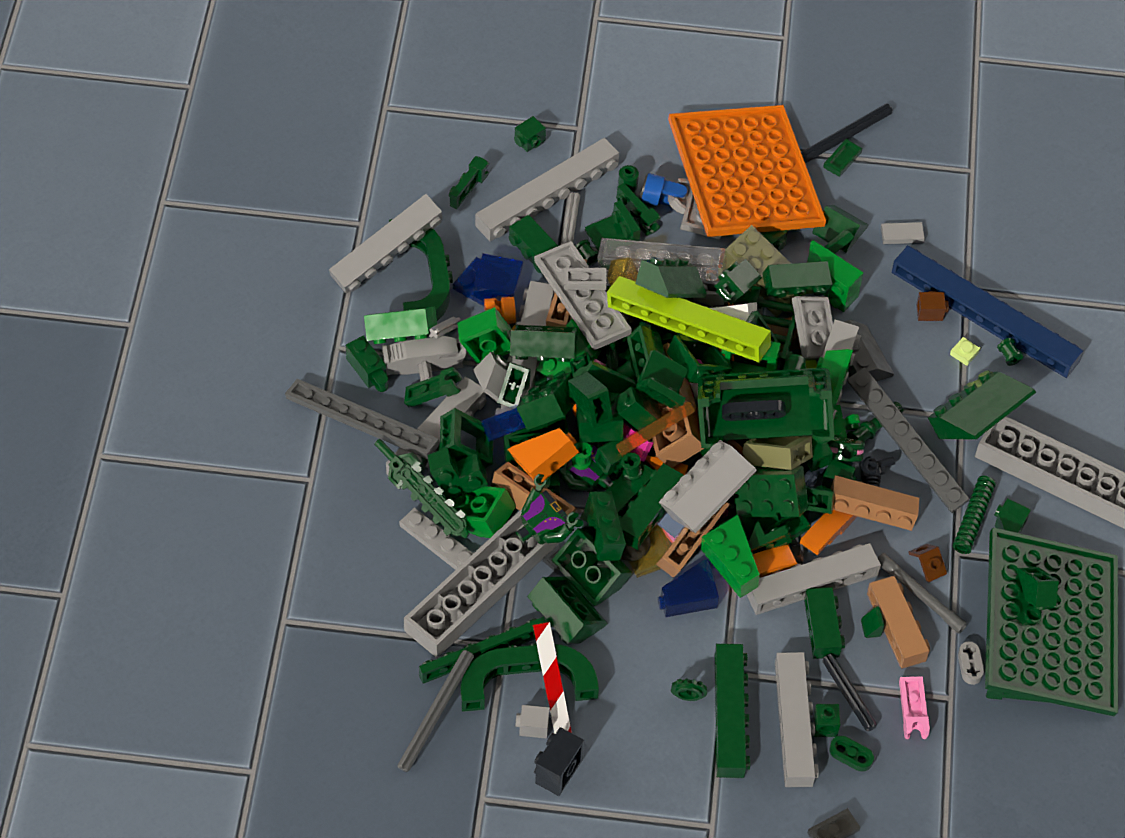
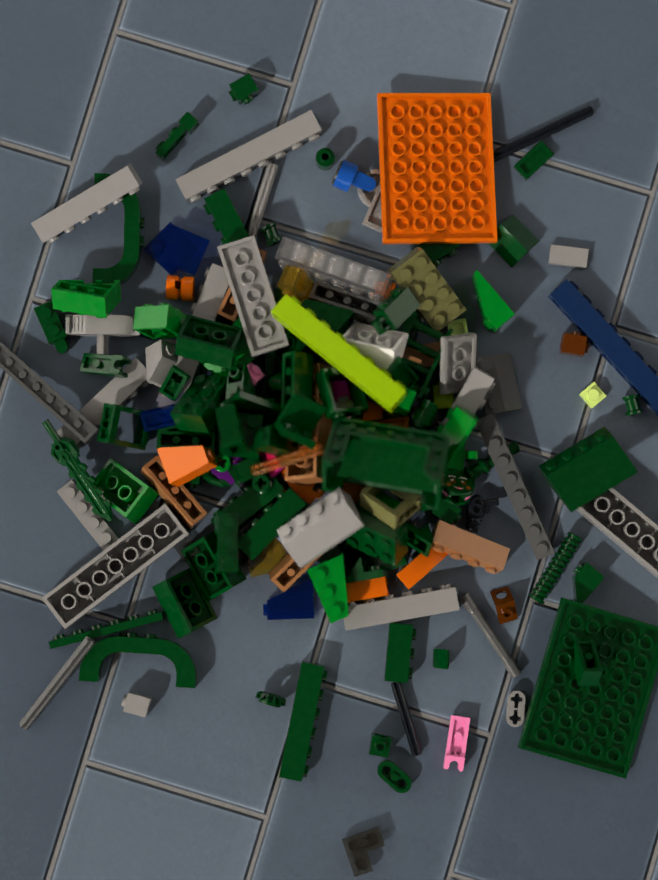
camera: 10 degrees right, 30 degrees up
dark green brick [428,447,488,500] -> none
light grey axle [429,316,461,339] -> none
dark green torso [516,474,583,545] -> none
sticker [533,622,572,734] -> none
black brick [534,727,584,796] -> none
light grey plate [564,268,606,290] -> none
dark green bracket [585,200,641,258] -> none
dark green plate [616,183,661,236] -> none
dark green slope [635,257,707,298] -> none
black beam [722,400,786,421] -> none
dark green brick [762,261,832,298] -> none
light grey brick [775,652,818,787] -> none
dark green tile [824,230,854,254] -> none
medium nougat brick [867,576,930,669] -> none

